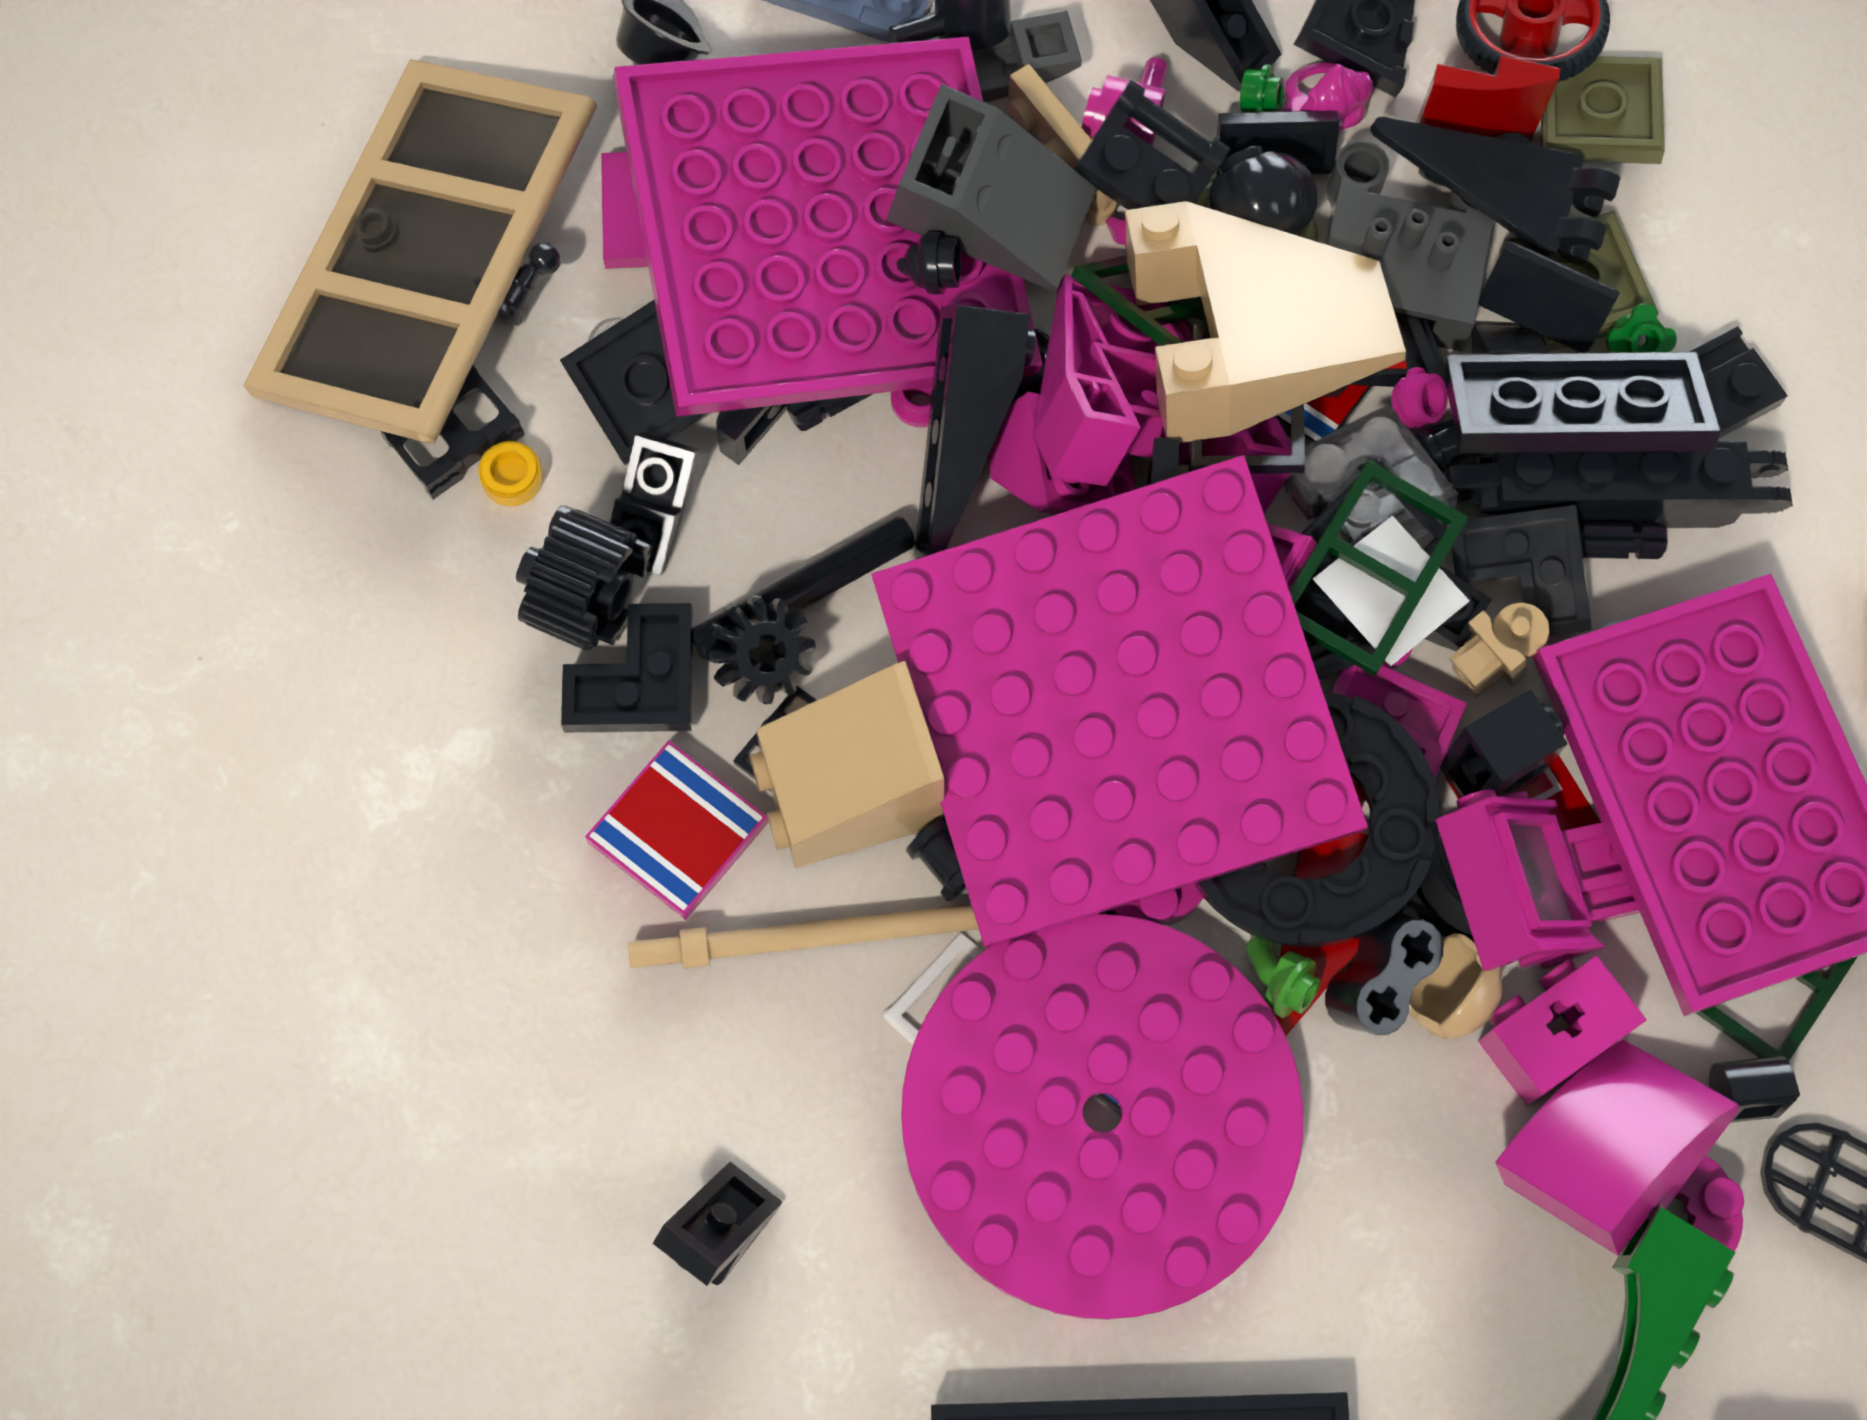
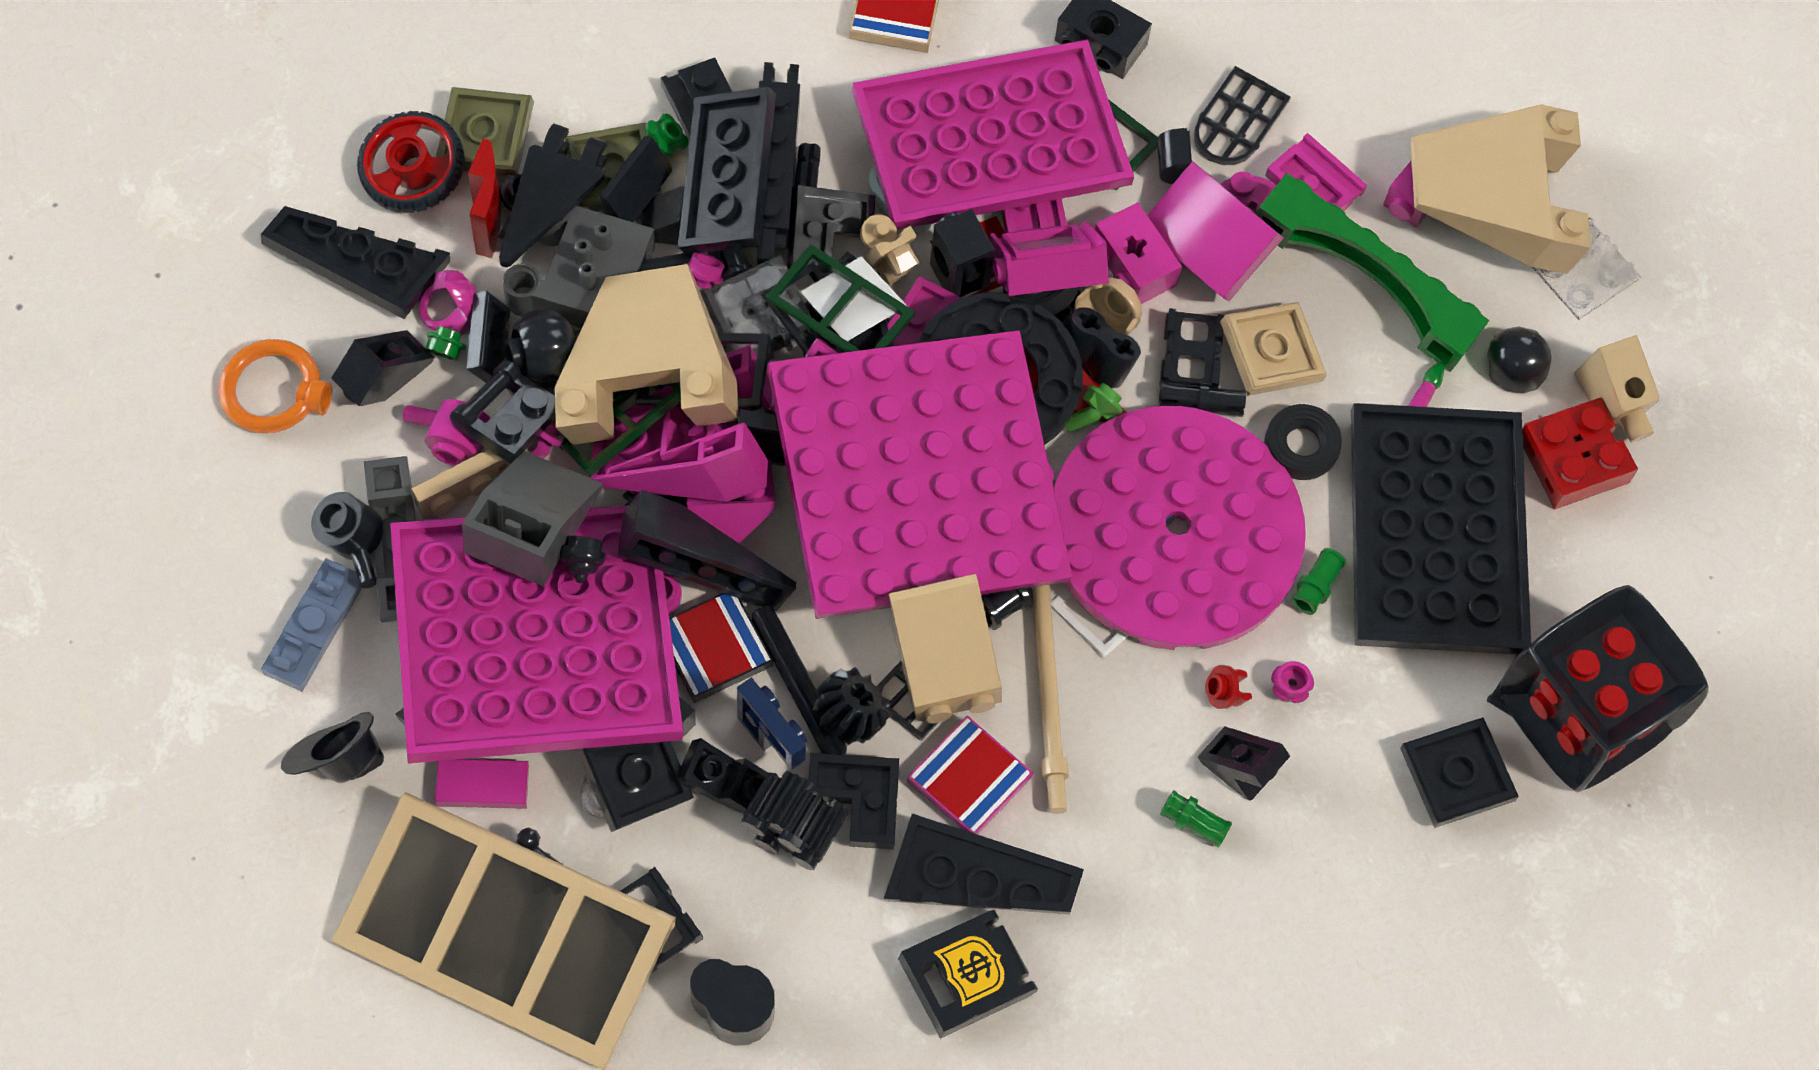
camera: 90 degrees left, 5 degrees down
yellow tile [478,441,543,506] -> none
none -> tile [669,593,773,703]
none -> black piece [690,959,775,1046]
none -> dark blue plate [737,677,808,770]
none -> black wing [884,813,1084,914]
none -> black container [898,910,1038,1039]
none -> black pin [1158,381,1246,417]
none -> black piece [1159,308,1224,388]
none -> green pin [1160,790,1232,848]
none -> red plate [1205,665,1252,709]
none -> tan plate [1220,302,1327,396]
none -> black tyre [1264,404,1342,480]
none -> dark pink plate [1265,133,1367,211]
none -> dark pink plate [1271,661,1314,703]
none -> green pin [1291,548,1346,615]

